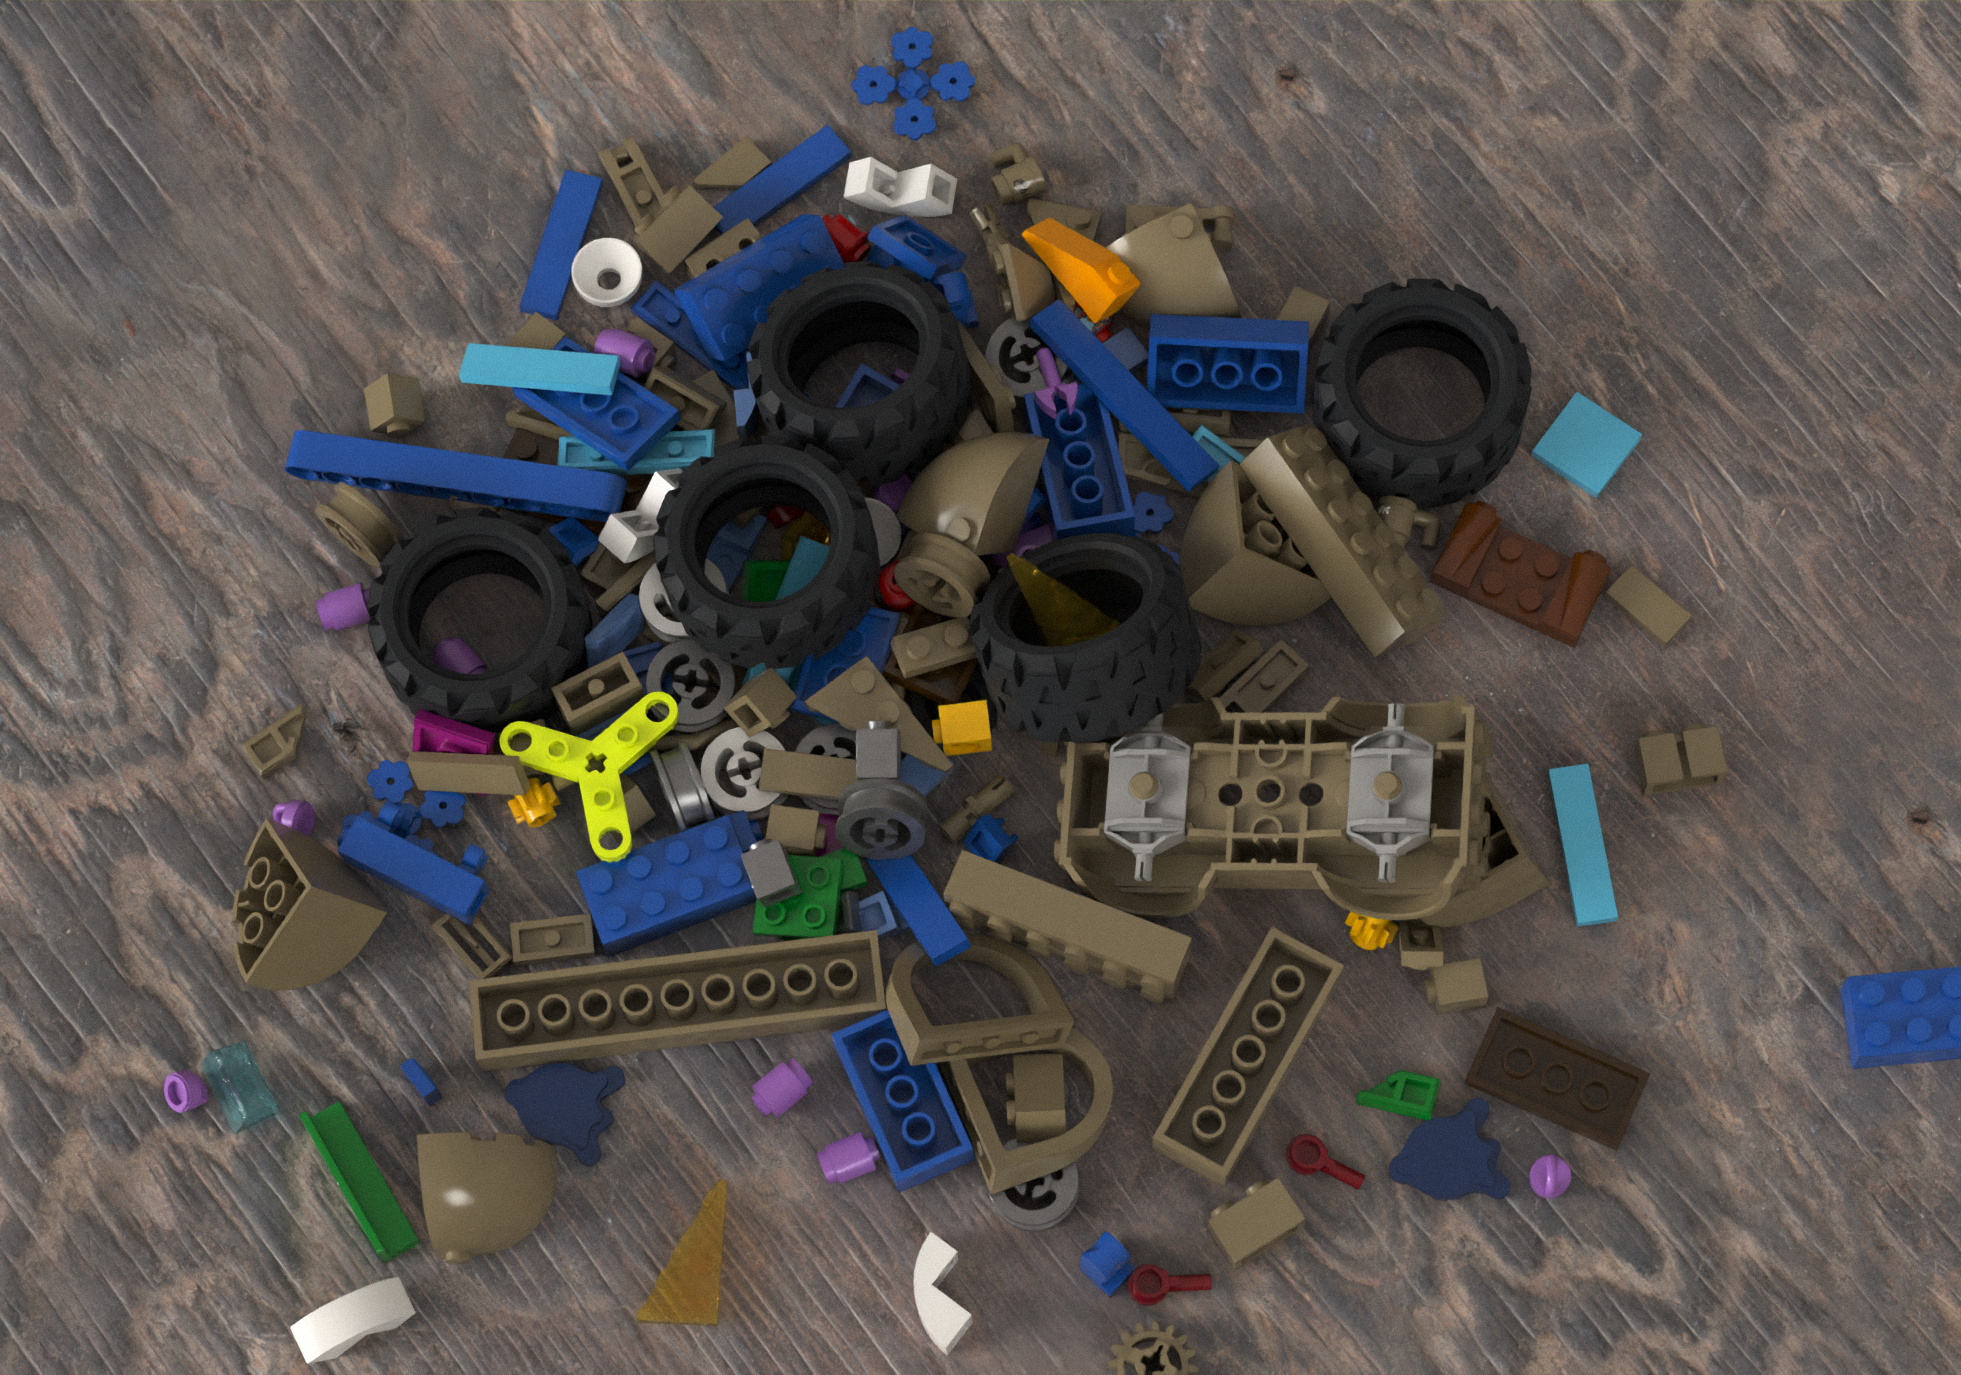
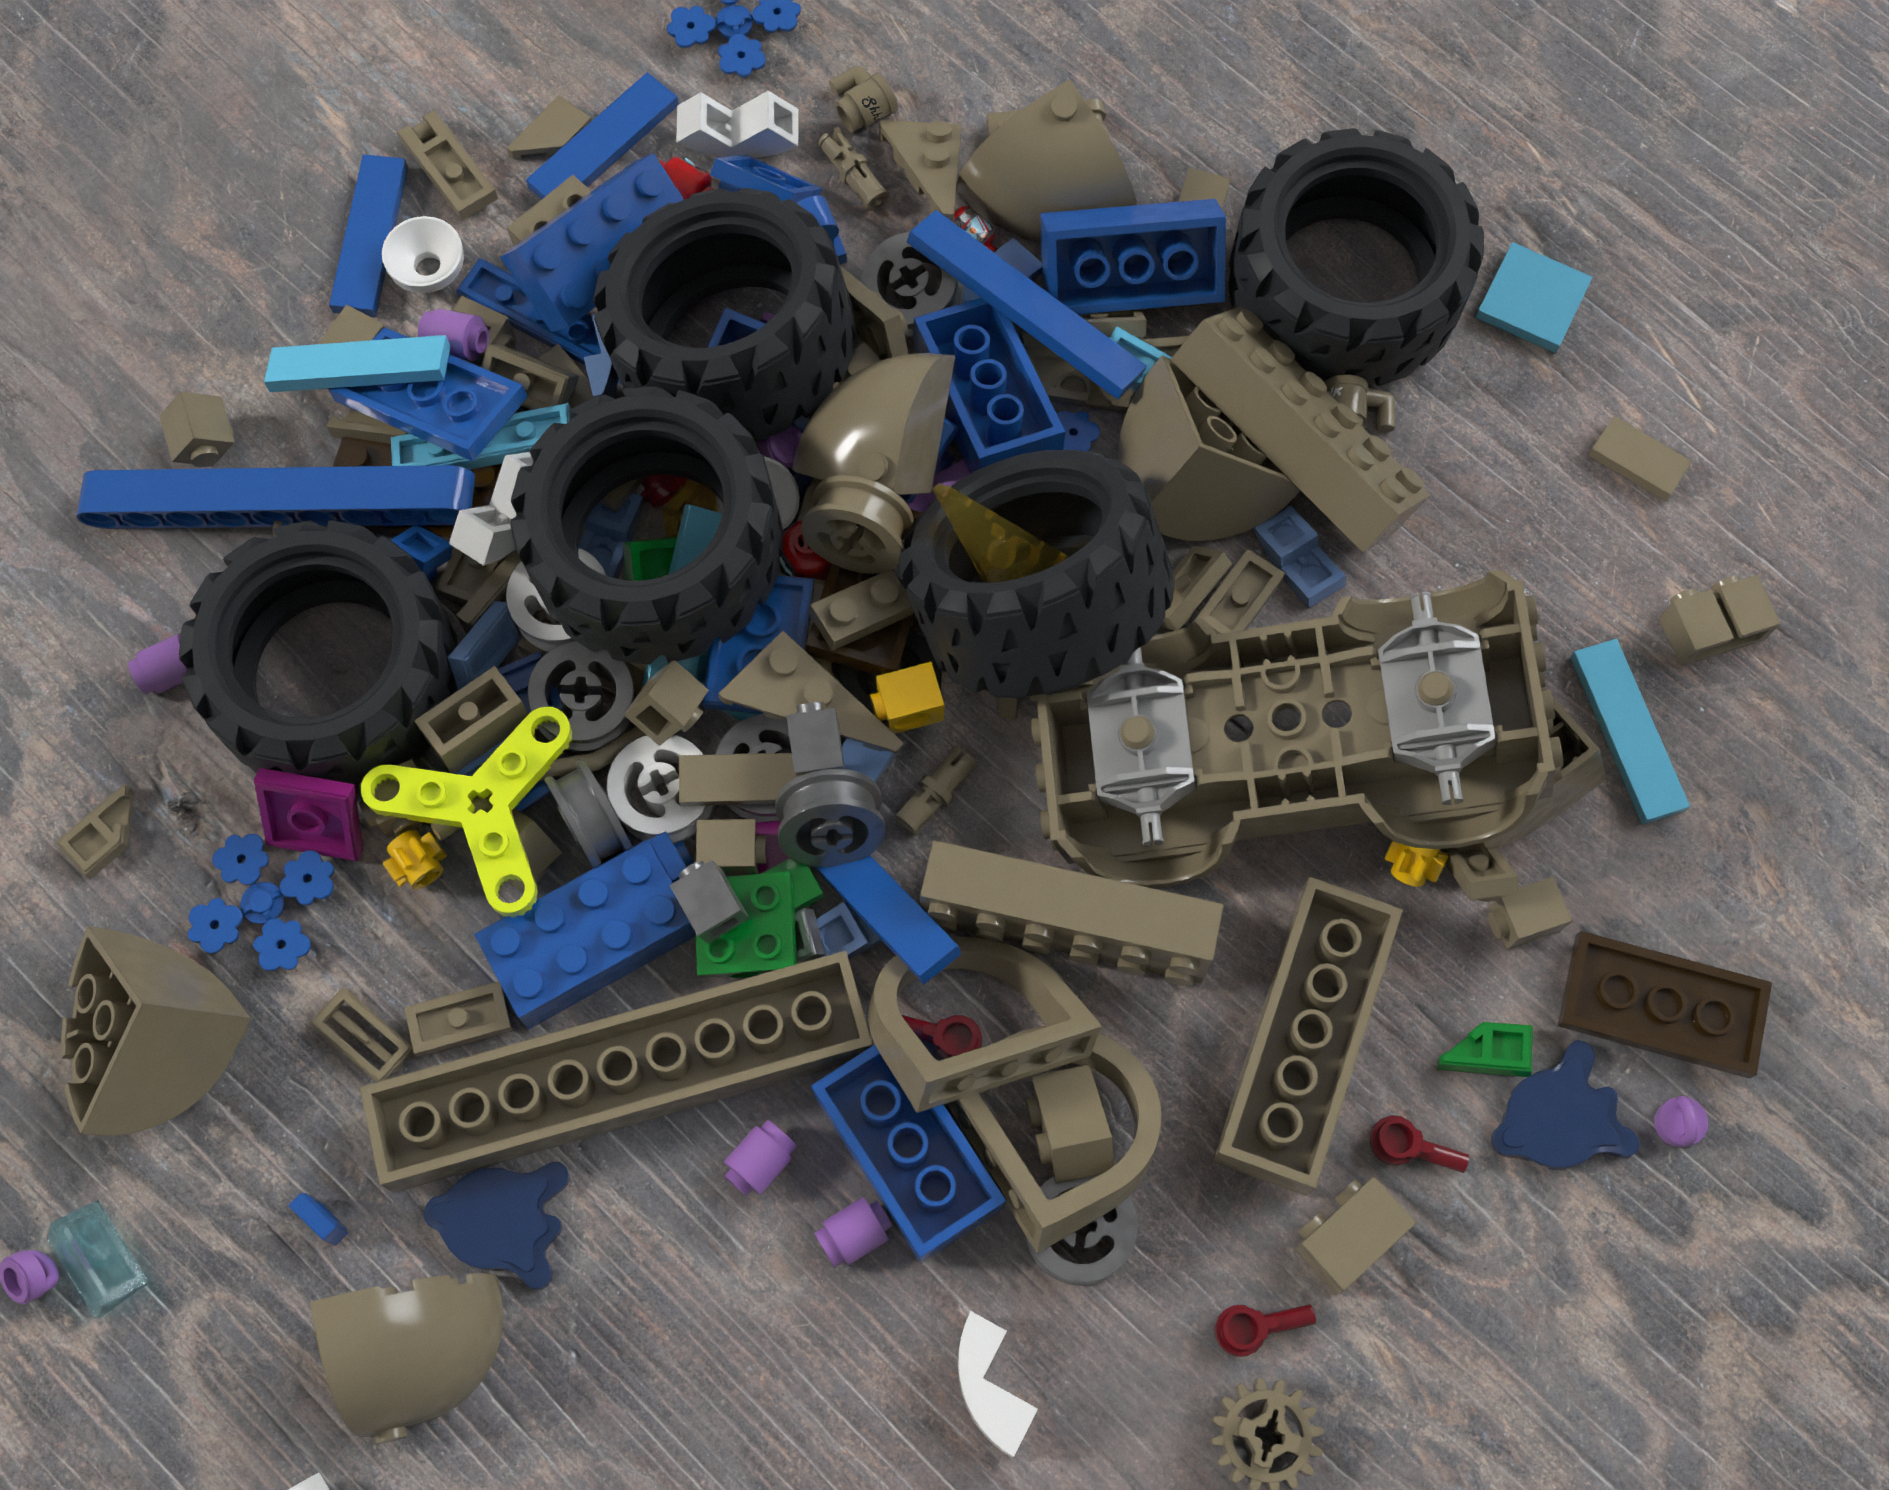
camera: 15 degrees left, 0 degrees up
medium lavender tile [273,800,315,837] -> none
green panel [299,1101,420,1264] -> none
dark tan wheel [315,482,404,568] -> none
blue brick [337,801,490,925] -> none
dark tan tile [406,751,530,795] -> none
medium lavender brick [432,637,488,674] -> none
dark tan brick [632,184,723,274] -> none
clear yellow wing [636,1179,728,1327] -> none
blue tile [963,813,1018,864] -> none
dark tan slope [987,233,1056,322] -> none
light orange slope [1021,217,1141,324] -> none
medium lavender bar [1035,348,1078,419] -> none
blue leg [1080,1231,1136,1298] -> none
reddish brown piece [1430,501,1611,648] -> none
none -> dark red plate [902,1015,983,1060]
none -> medium blue slope [1254,506,1346,609]

